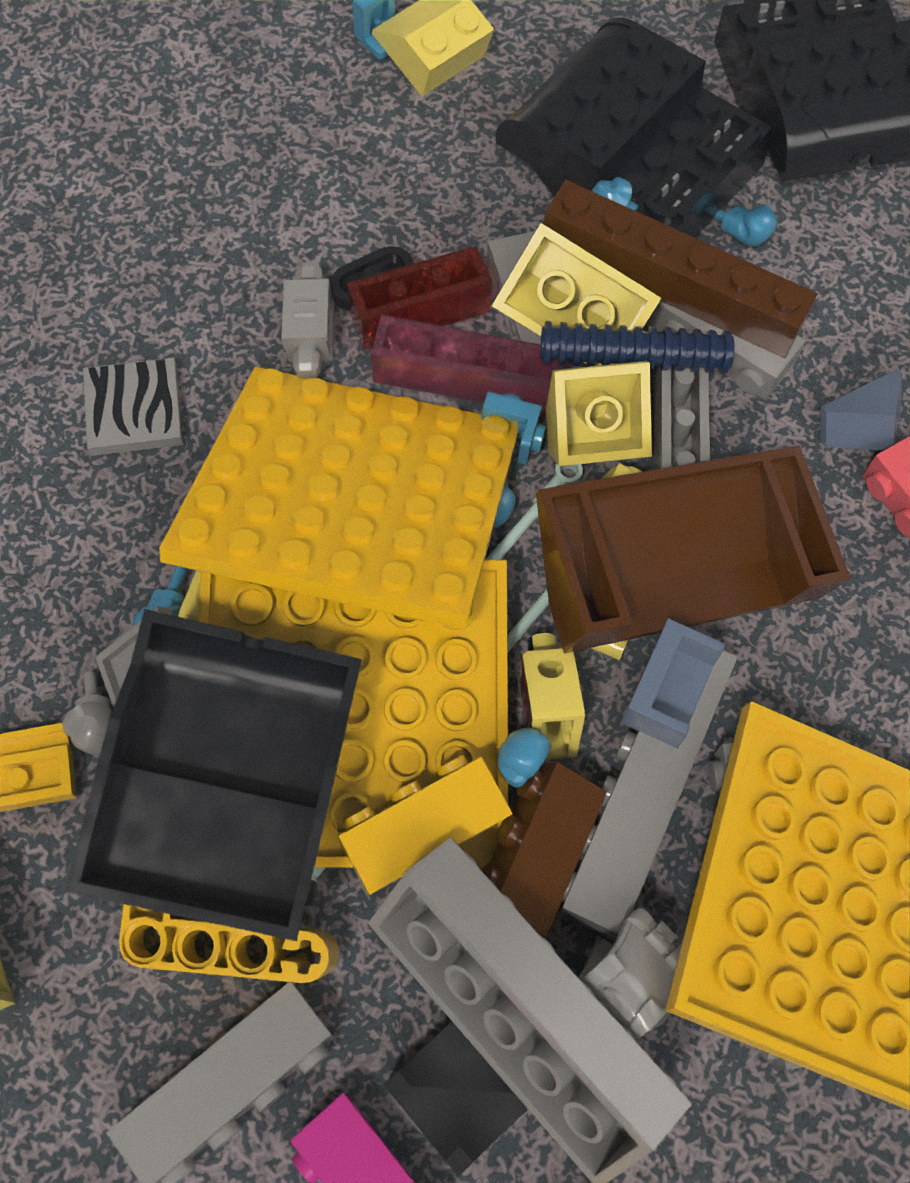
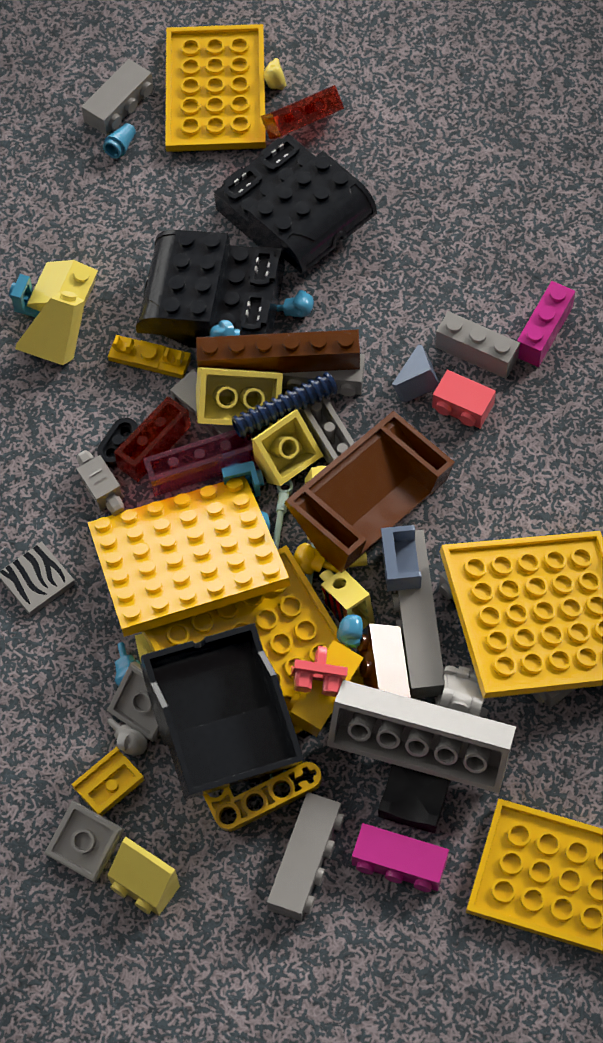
camera: 25 degrees left, 5 degrees down
none -> light yellow slope [15,291,85,365]
none -> yellow plate [108,335,191,379]
none -> coral hips [290,646,348,697]
none -> yellow piece [294,543,339,575]

